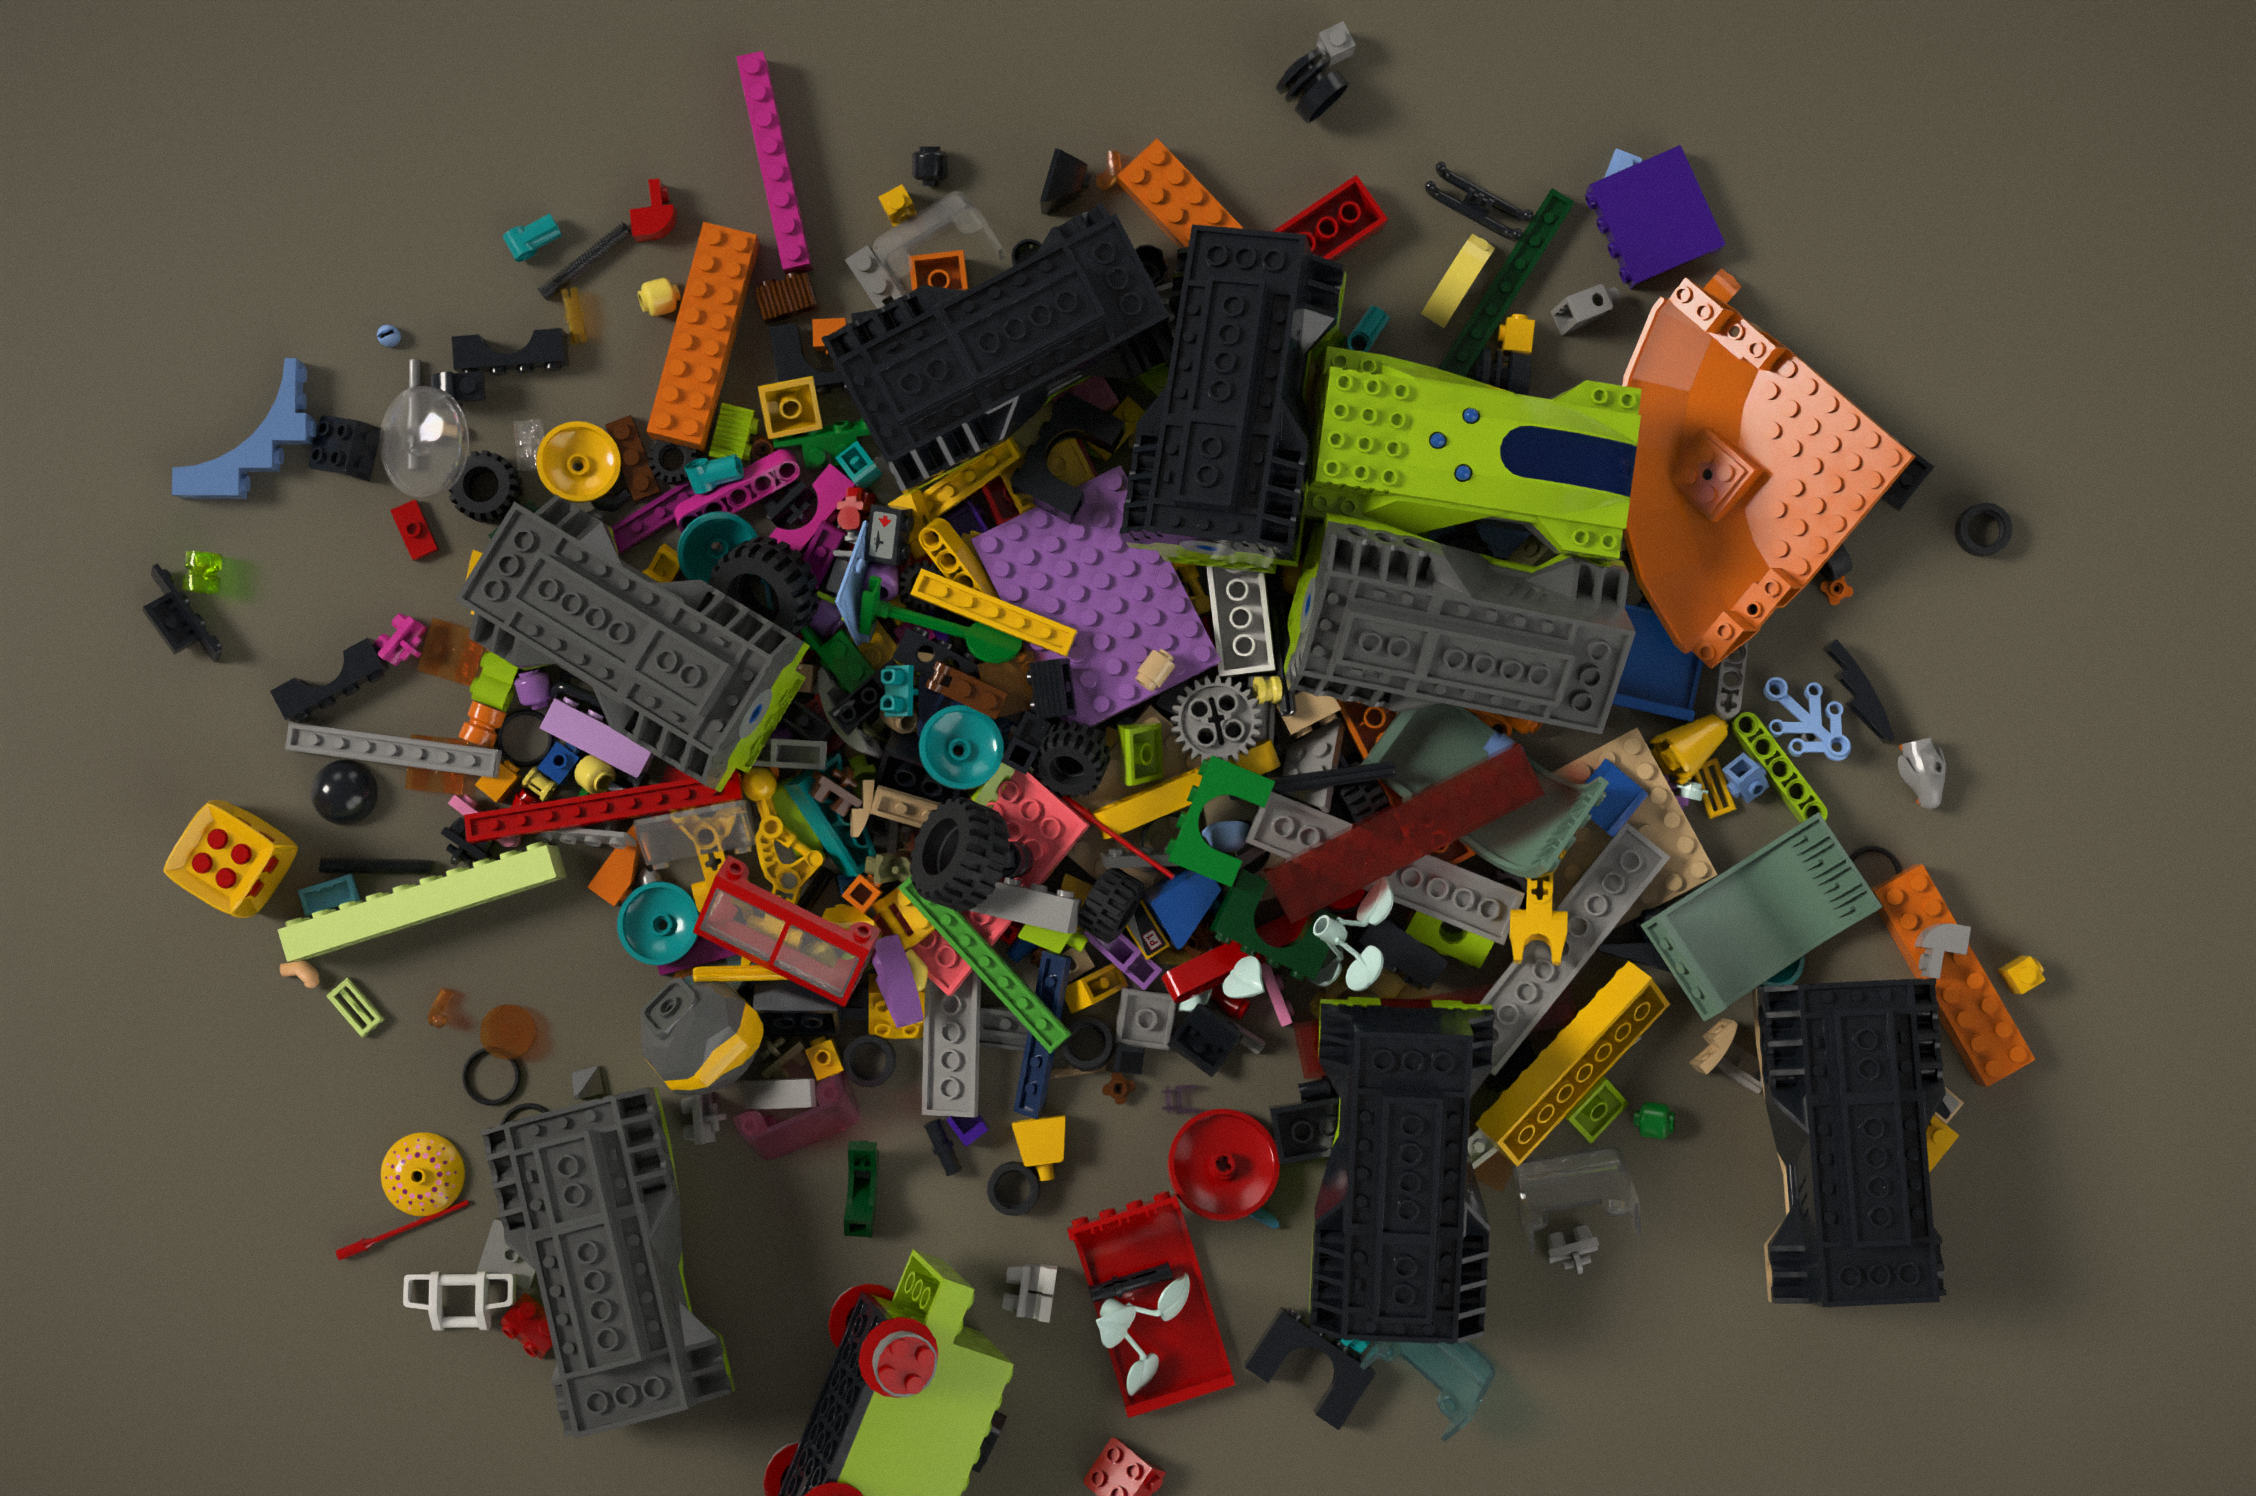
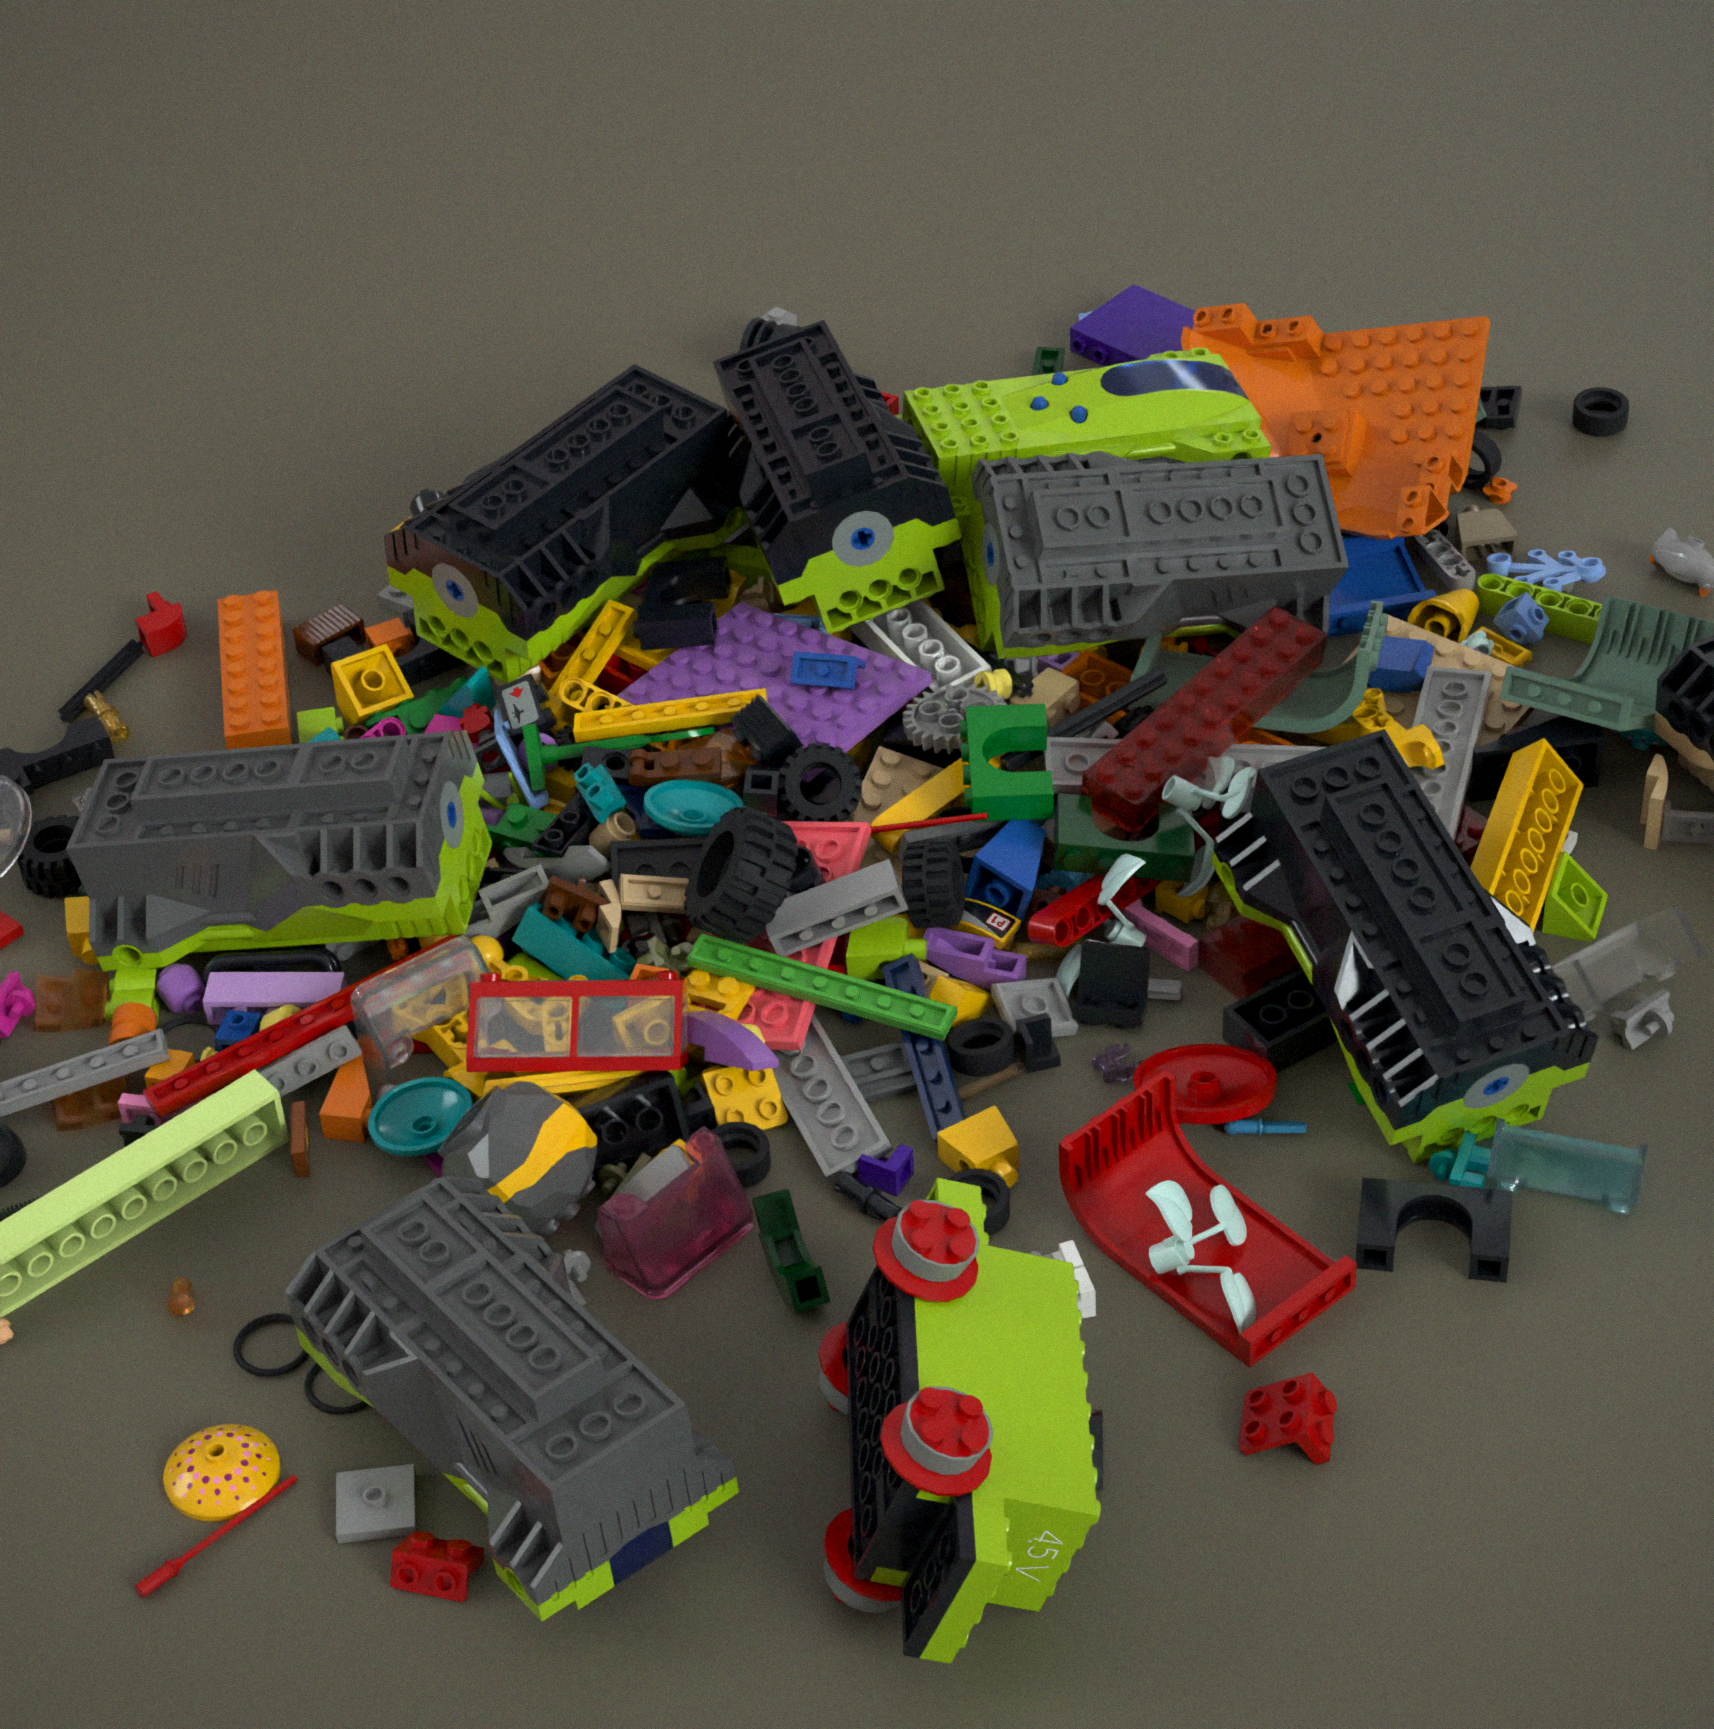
camera: 25 degrees left, 45 degrees down
yellowish green tile [326,977,385,1038] -> none
white bar [403,1271,516,1331] -> none
clear orange tile [480,1004,537,1060] -> none
teal piece [503,213,563,262] -> none
light yellow head [637,278,681,317] -> none
dark pink brick [736,51,813,275] -> none
black pin [1088,1262,1173,1303] -> none
reddish brown plate [1102,1072,1135,1105] -> none
lime slope [1118,723,1164,786] -> none
tan brick [1135,649,1175,692] -> none
black piece [1425,162,1533,241] -> none
green head [1633,1102,1675,1140] -> none
black slope [1822,639,1894,744] -> none
none -> dark orange tile [290,1101,310,1178]
none -> blue panel [790,651,866,690]
none -> dark tan torso [1455,505,1519,565]

